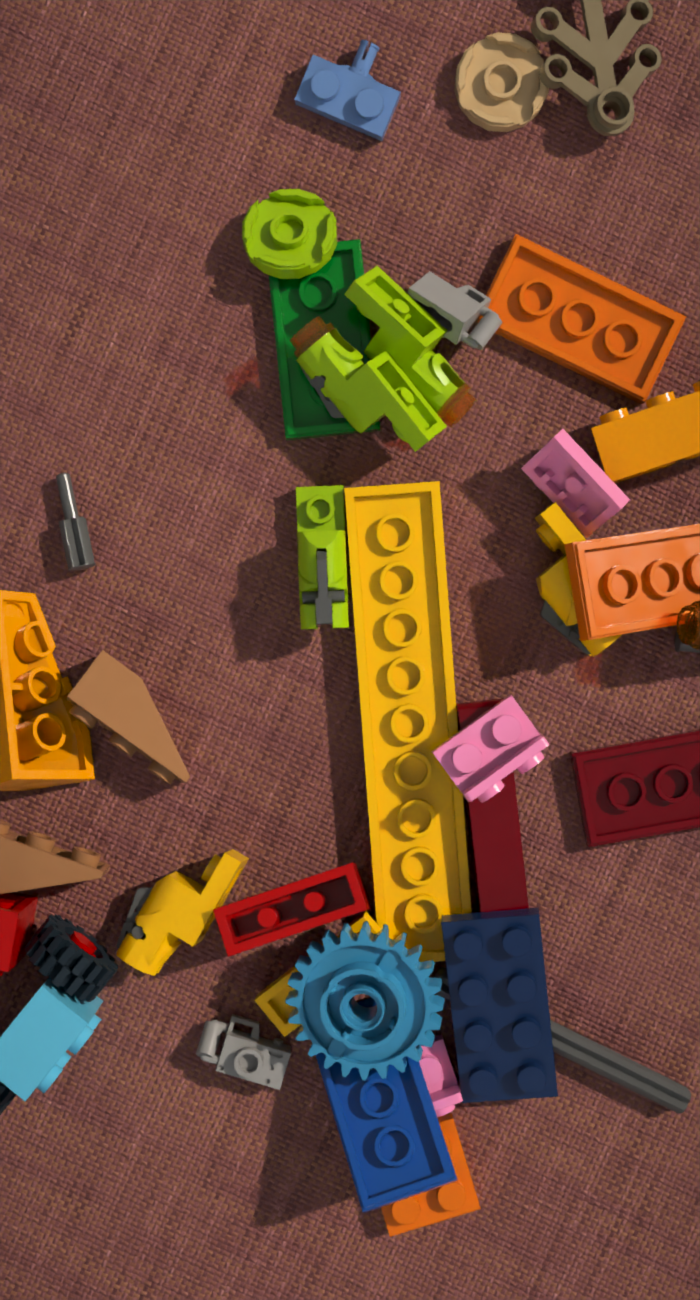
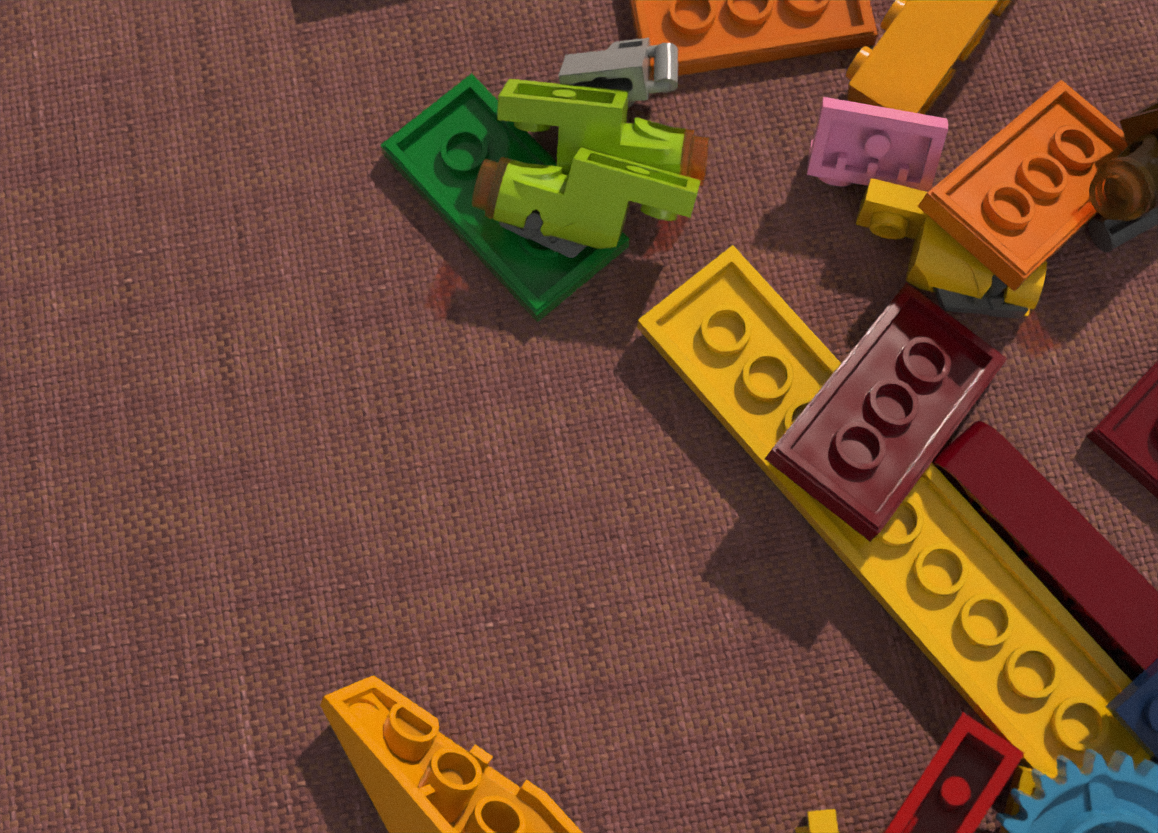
camera: 30 degrees left, 15 degrees down
dark grey axle [56,472,96,571] -> none
medium nougat slope [66,650,190,785] -> none
lime tile [242,189,337,279] -> none
lime plate [296,485,349,630] -> none
bright pink bracket [431,695,549,803] -> none
none -> dark red tile [765,282,1008,542]

